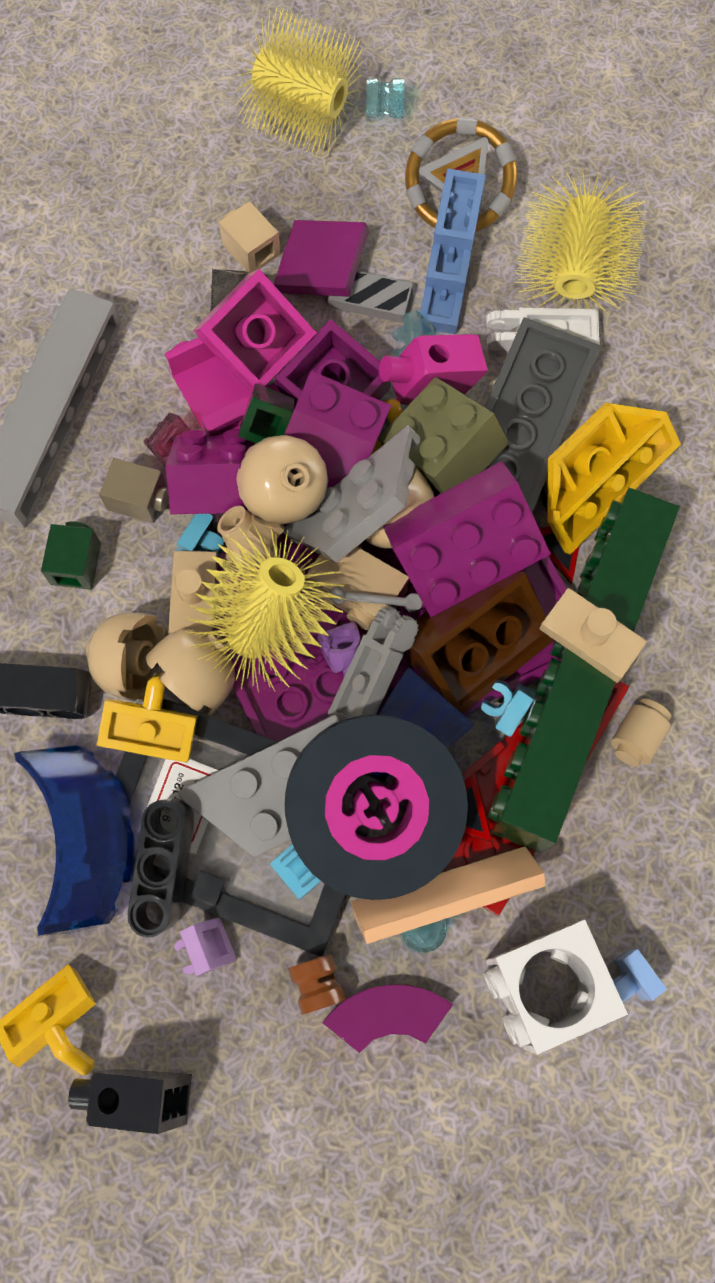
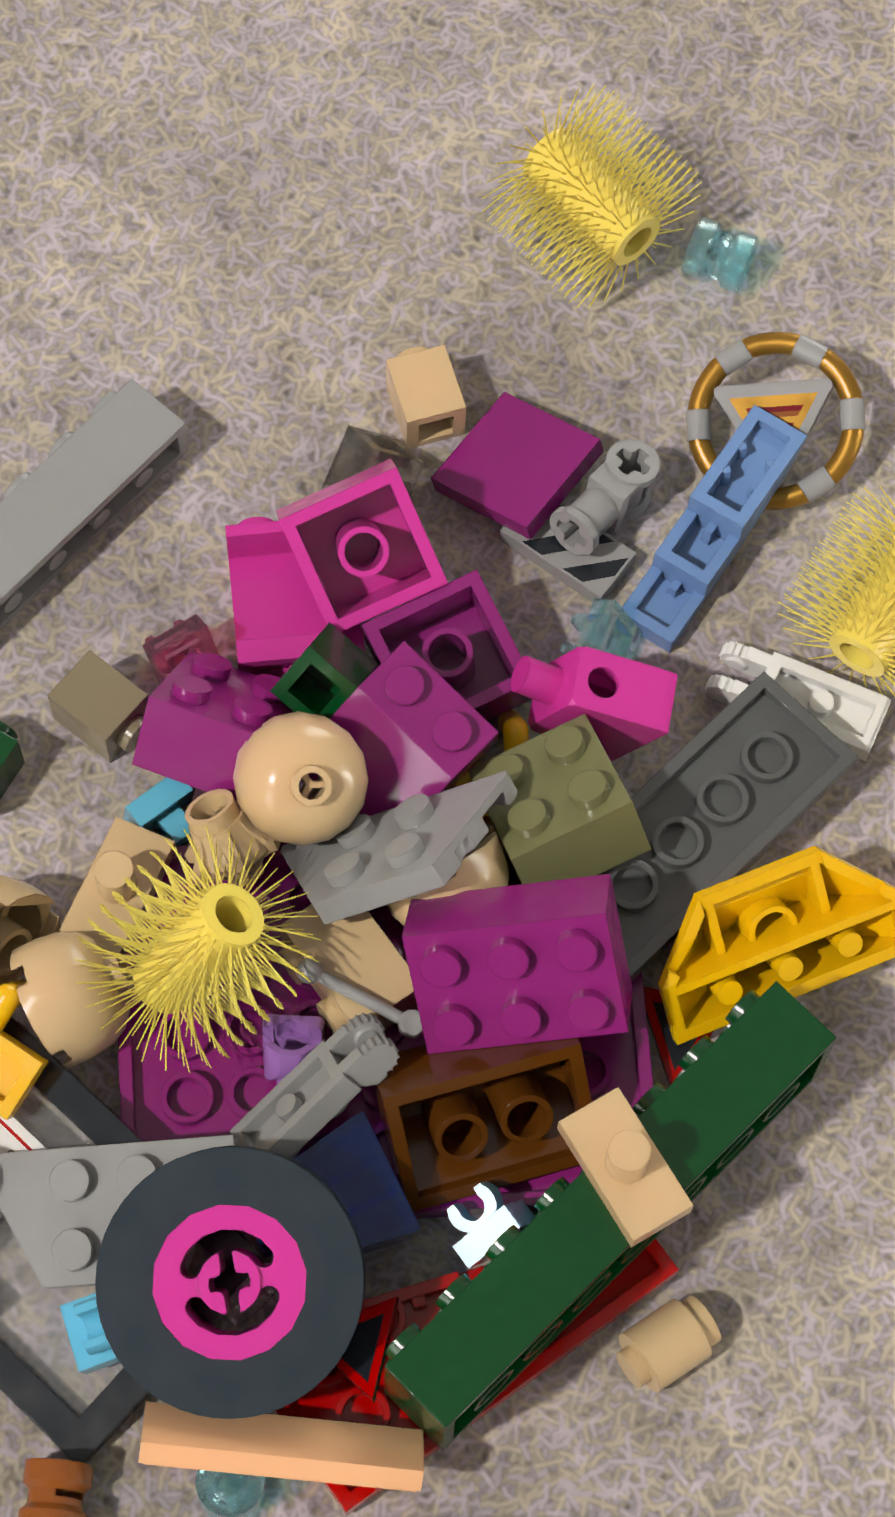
camera: 20 degrees right, 5 degrees down
none -> light grey connector [550,439,661,555]

